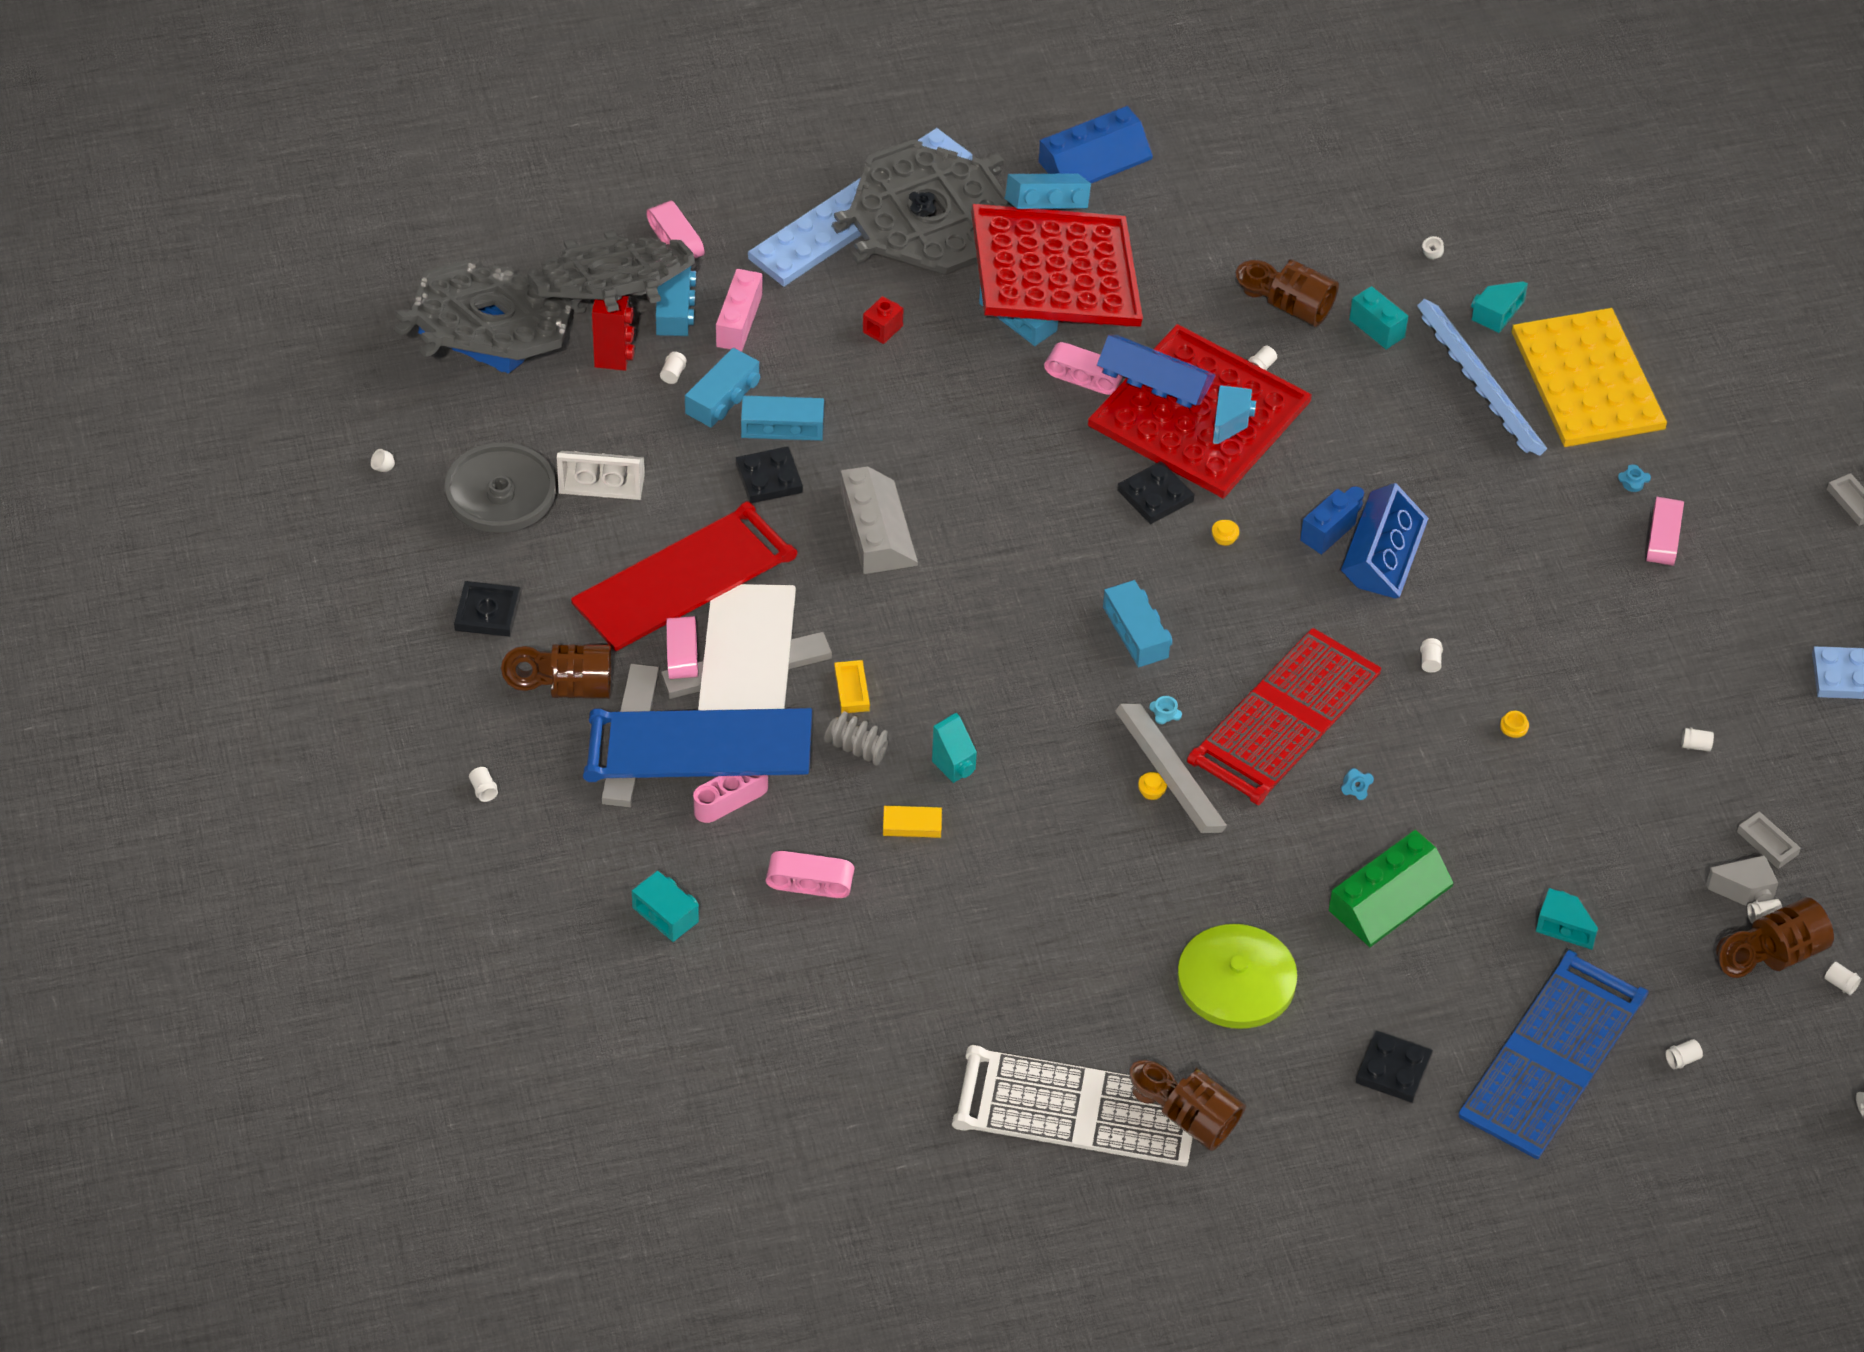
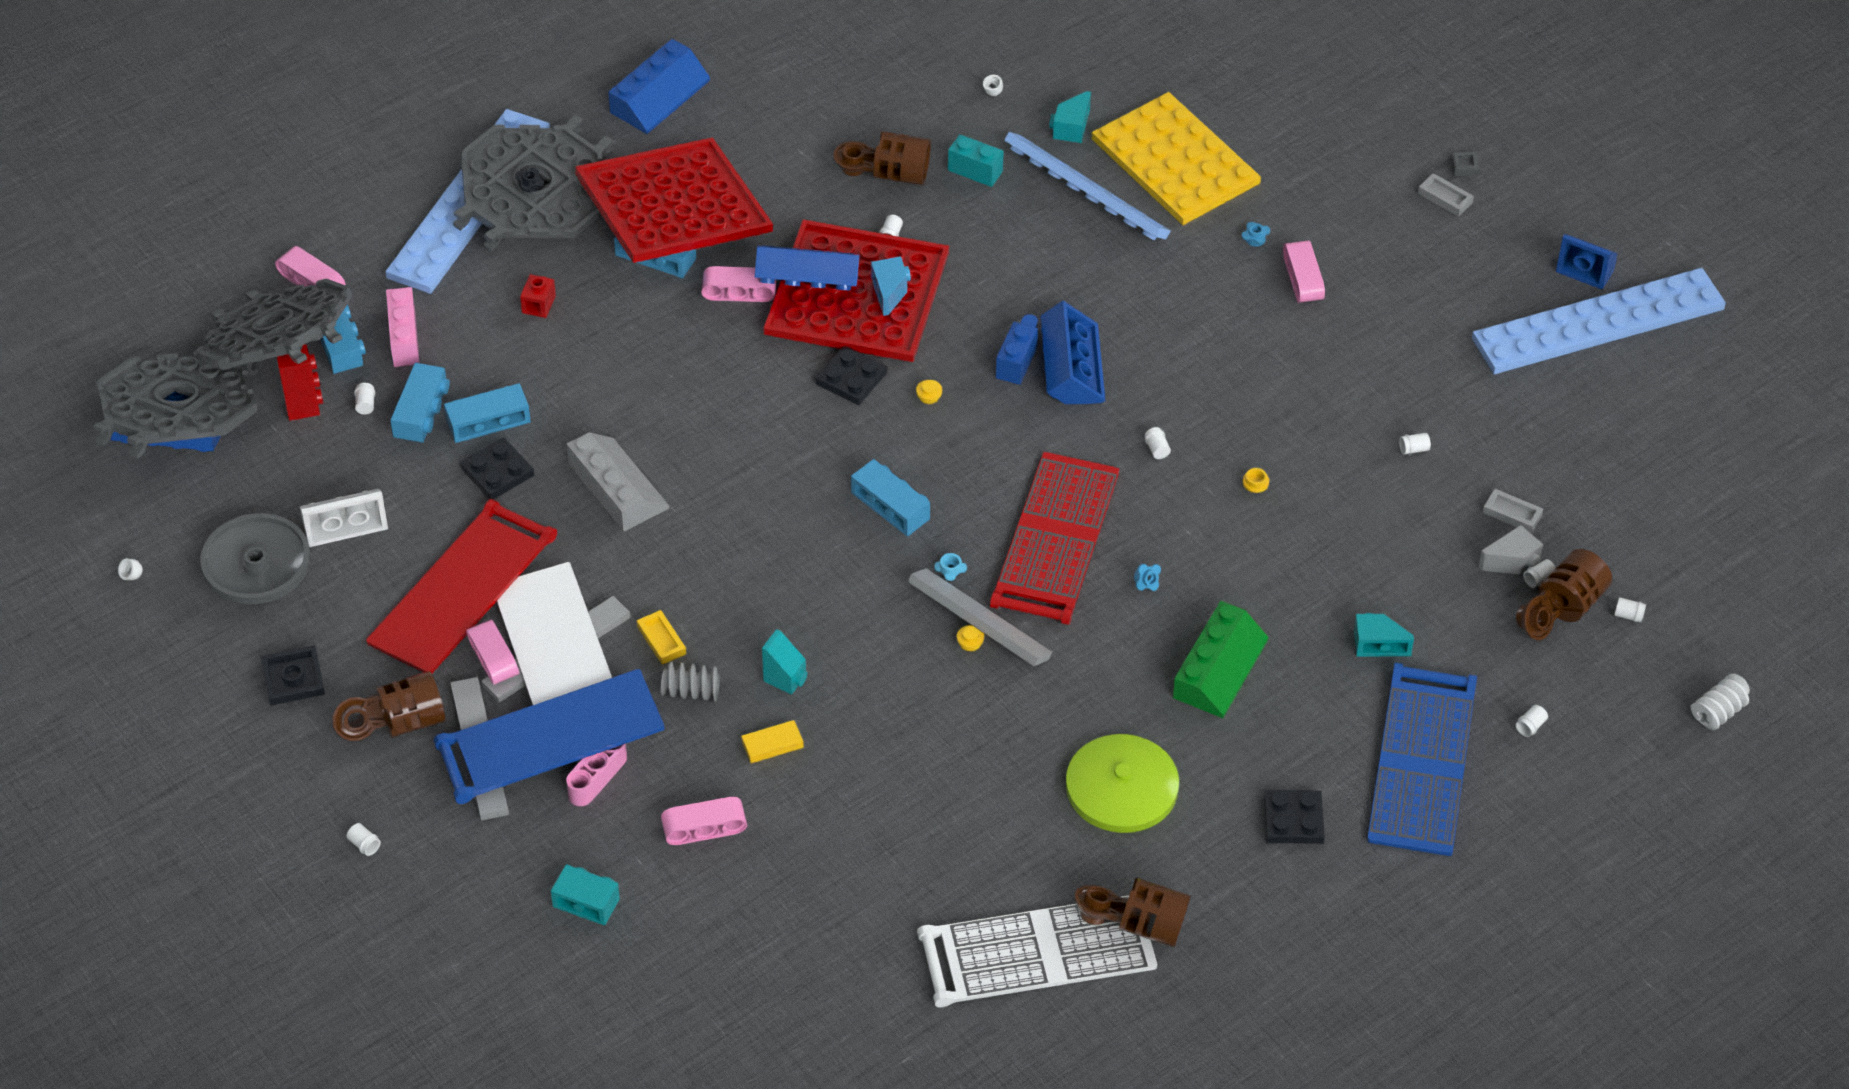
camera: 20 degrees left, 0 degrees up
dark azure brick [1005,174,1091,209] -> none

